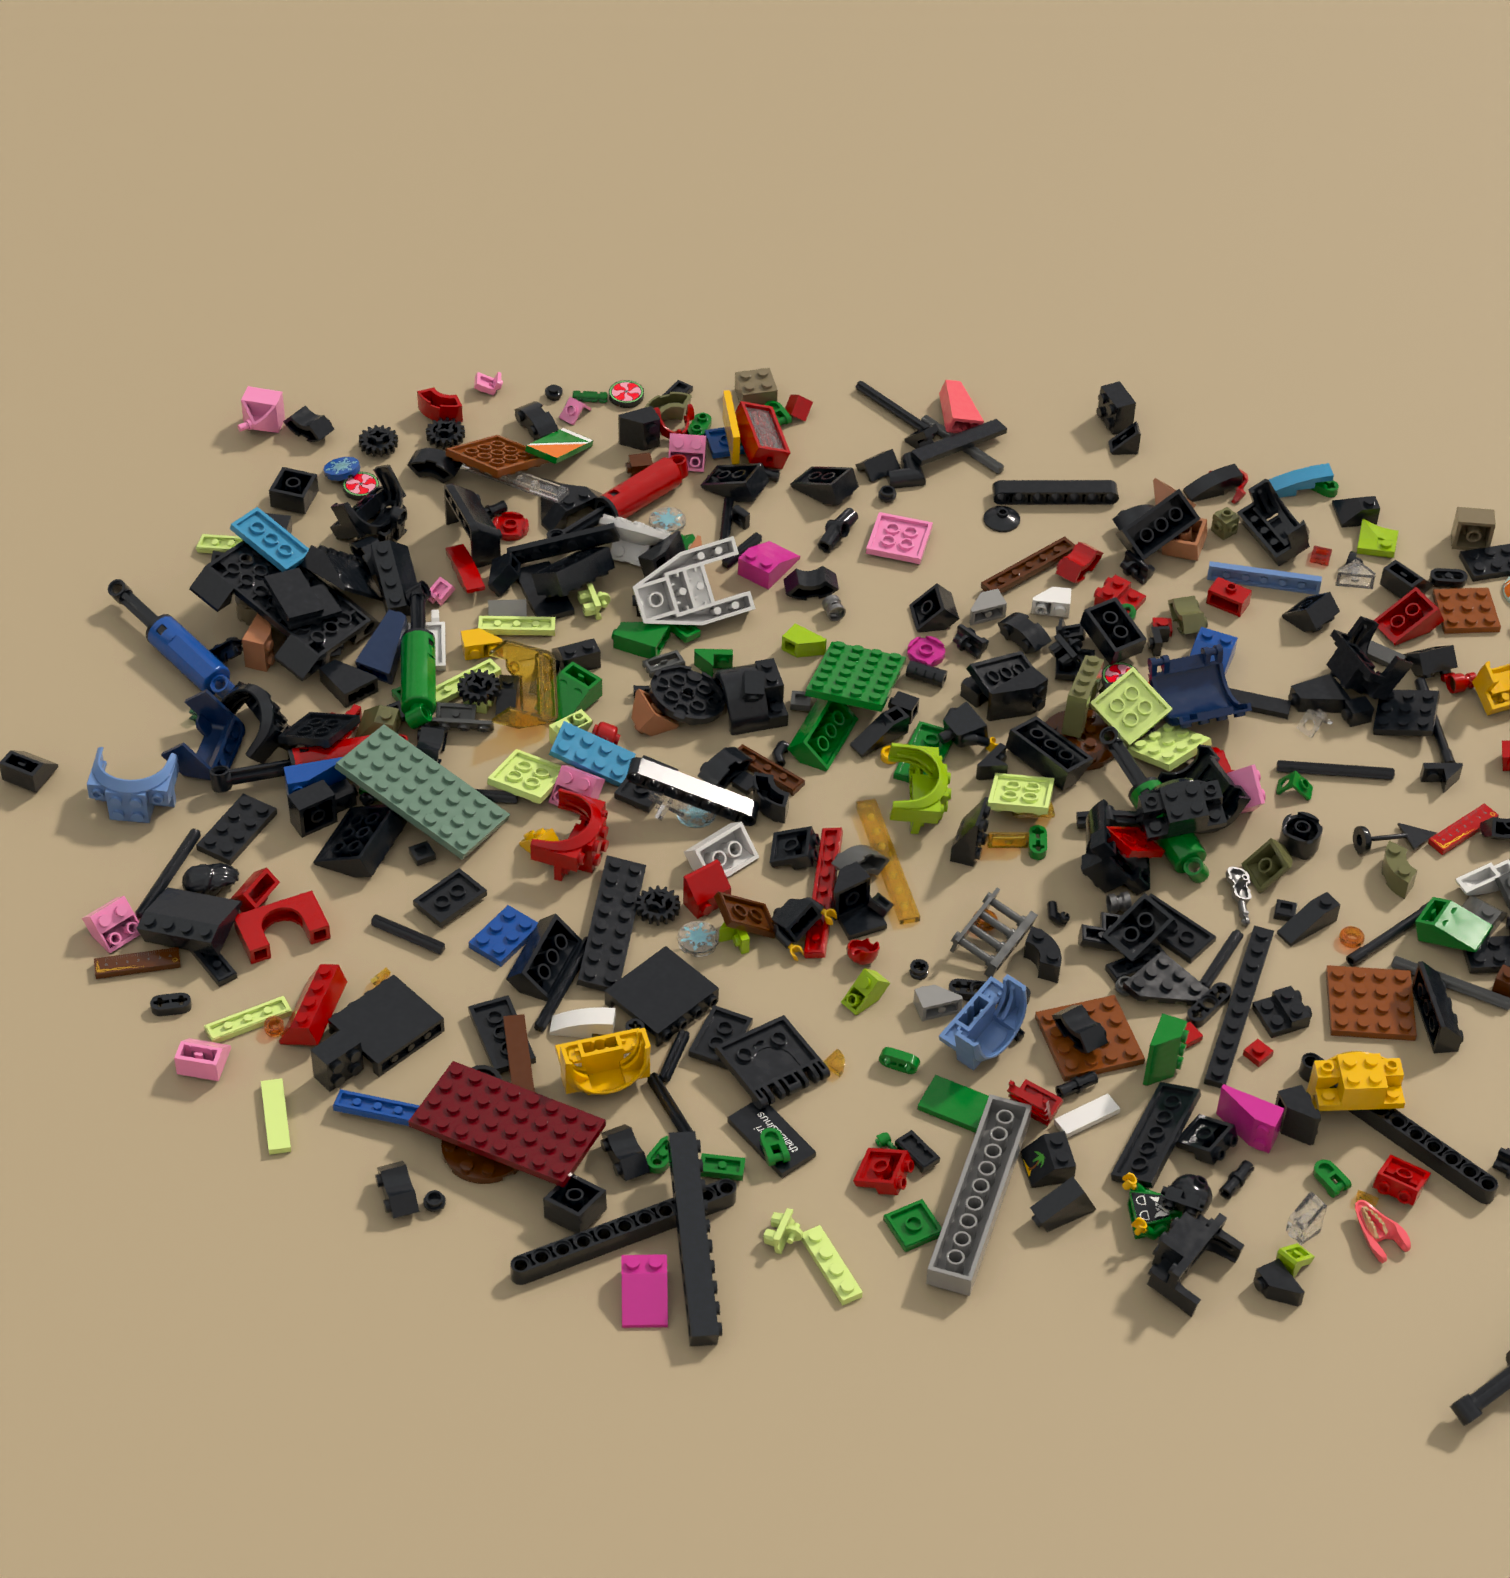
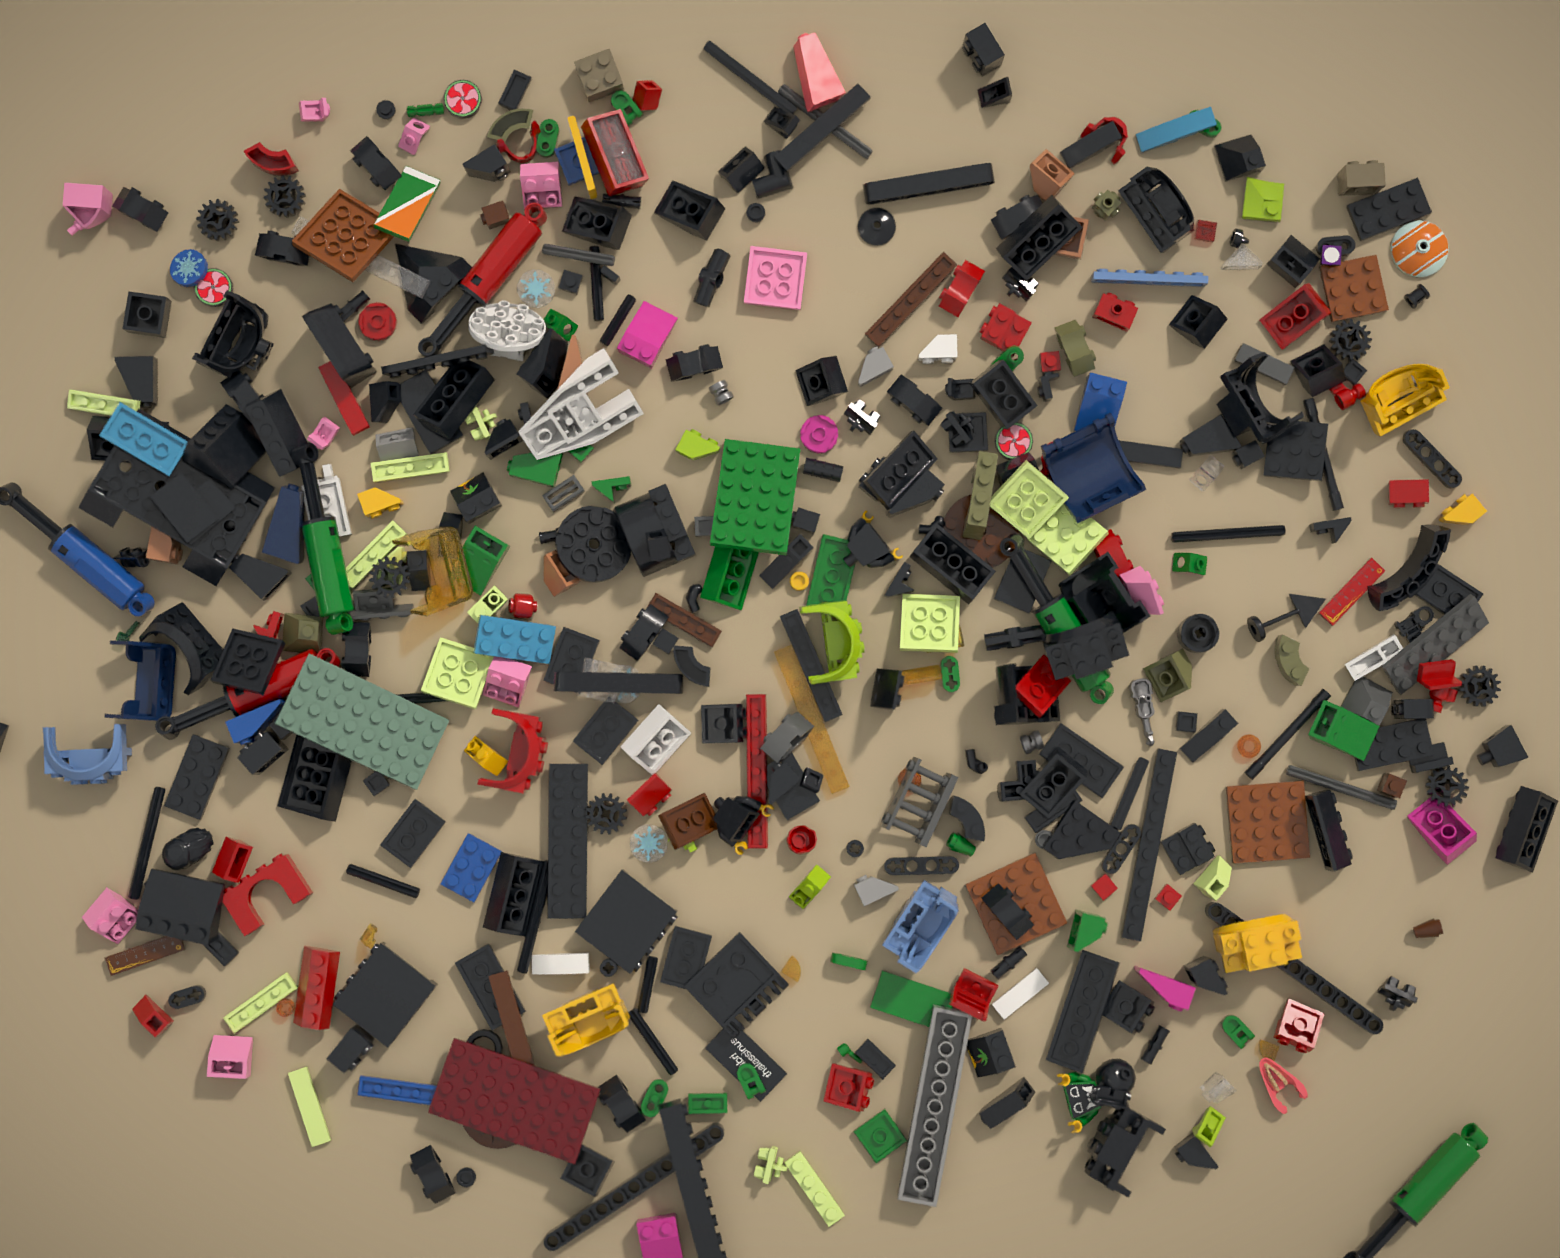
camera: 10 degrees left, 40 degrees up
none -> red slope [132,995,174,1038]
none -> black slope [484,418,523,460]
none -> dark grey axle [542,243,615,266]
none -> black plate [559,270,583,294]
none -> black plate [573,696,639,765]
none -> black plate [780,609,843,722]
none -> green cone [946,832,976,857]
none -> black tile [994,549,1051,614]
none -> yellowish green slope [1194,855,1232,901]
none -> tile [1320,245,1342,266]
none -> black gear [1329,319,1372,362]
none -> black tile [1344,359,1368,385]

